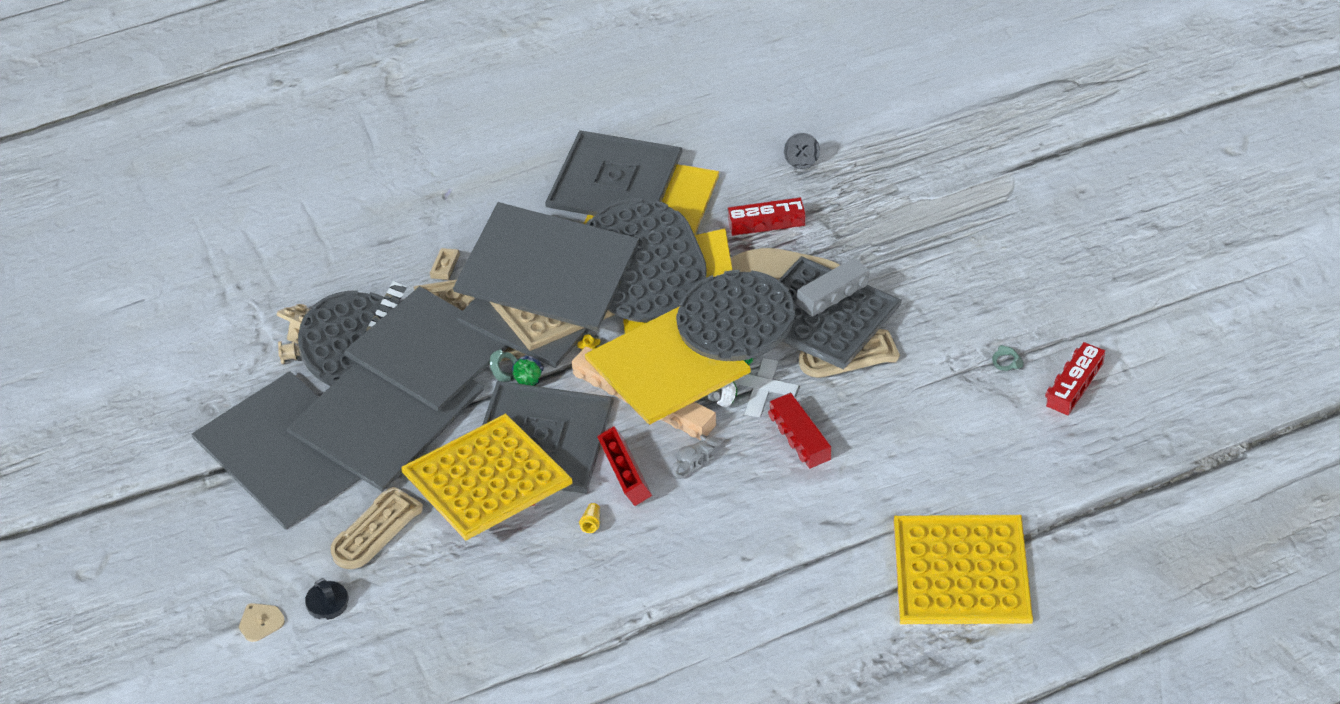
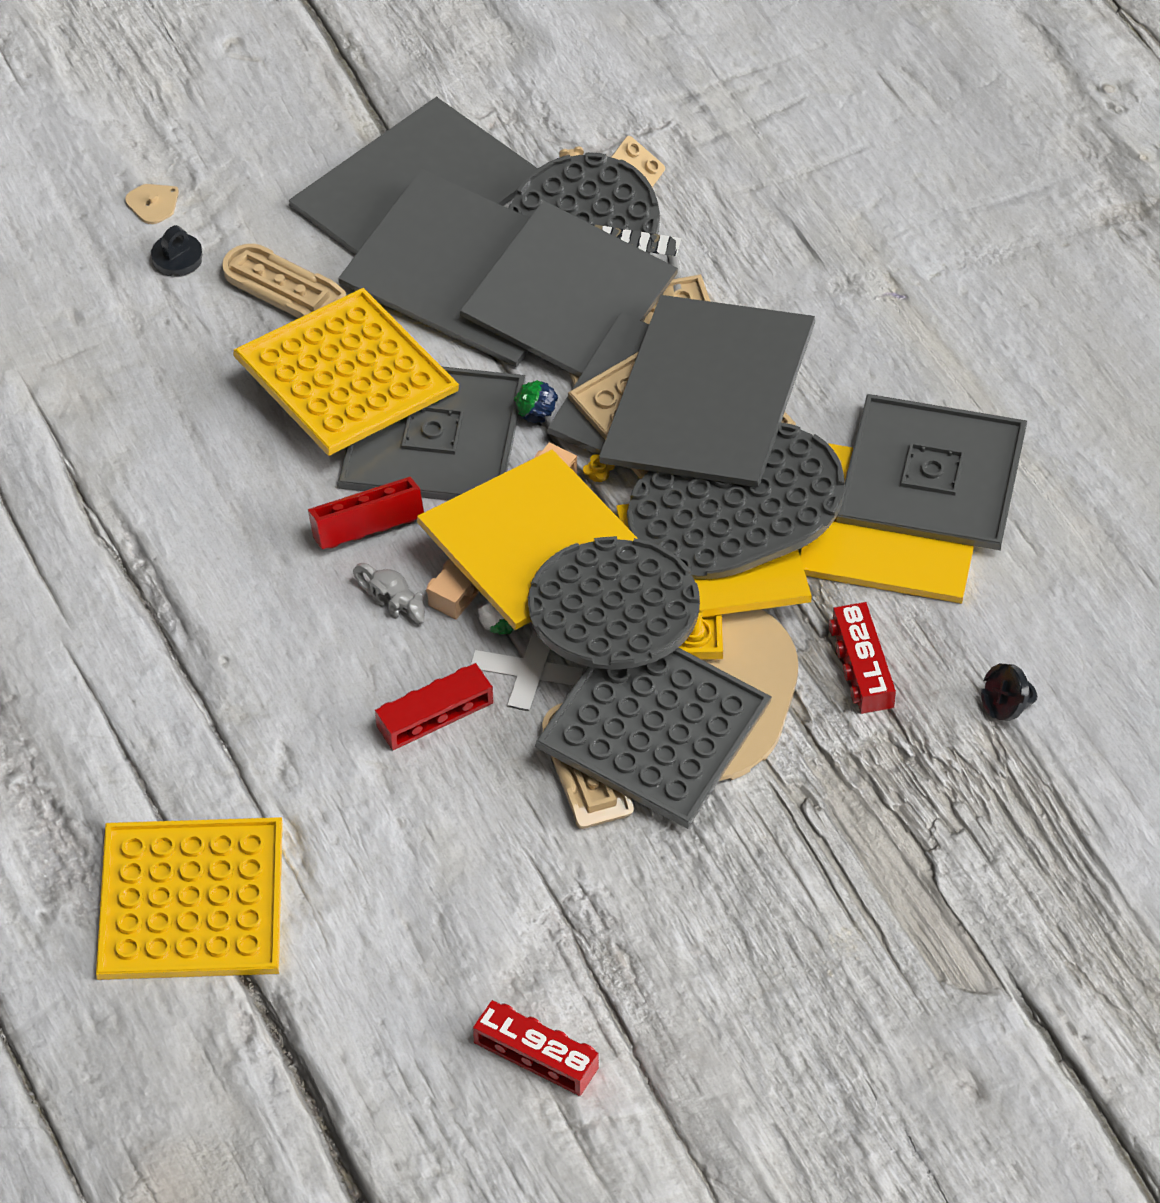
camera: 85 degrees right, 5 degrees up
tan plate [430,248,460,280] -> none
sand green piece [489,349,517,382] -> none
yellow cone [579,503,600,533] -> none
light grey brick [796,258,870,317] -> none
sand green piece [992,345,1024,371] -> none

